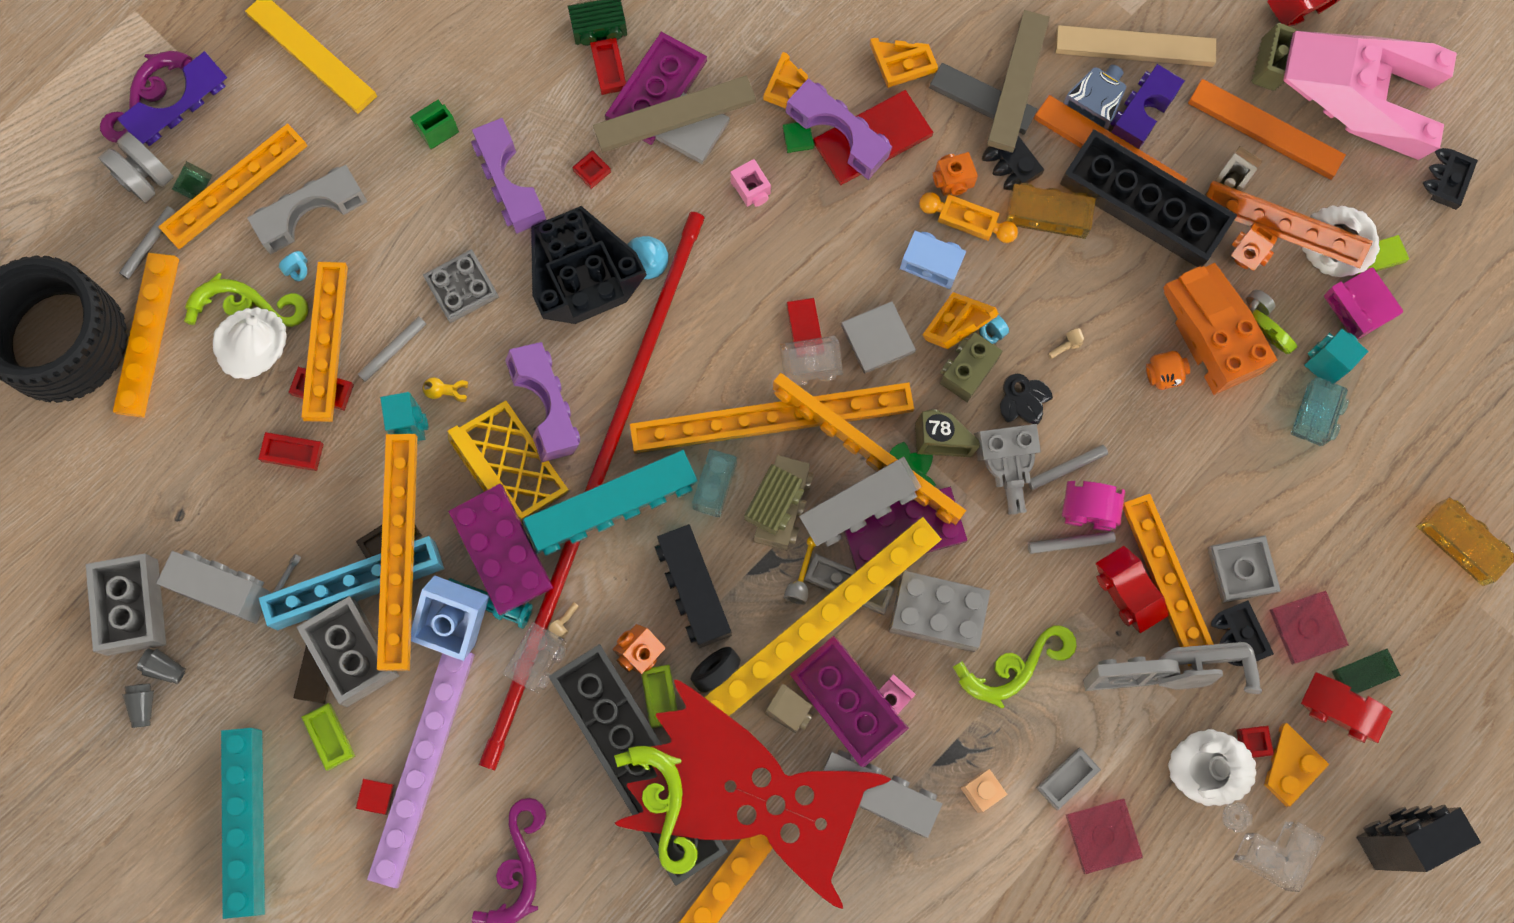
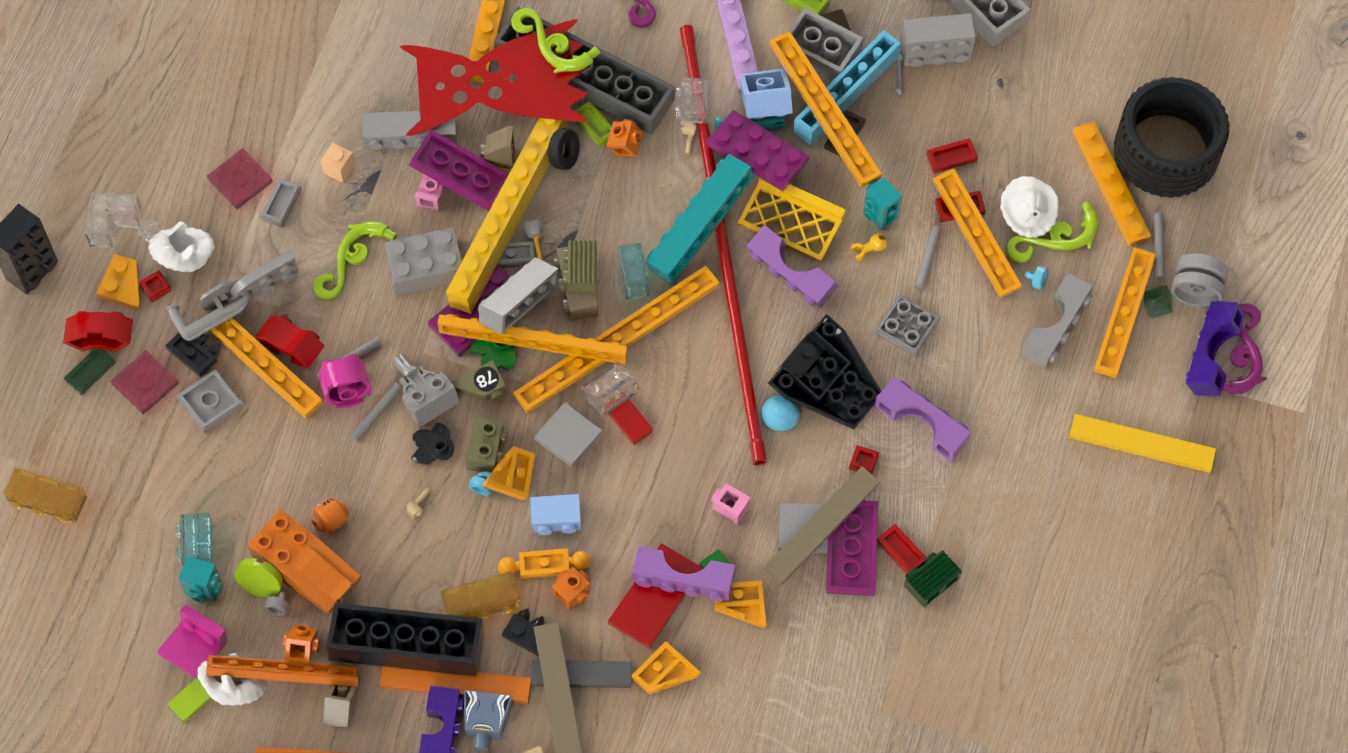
camera: 155 degrees right, 10 degrees down
green piece [410,99,459,150] -> none
black brick [654,524,732,648] -> none

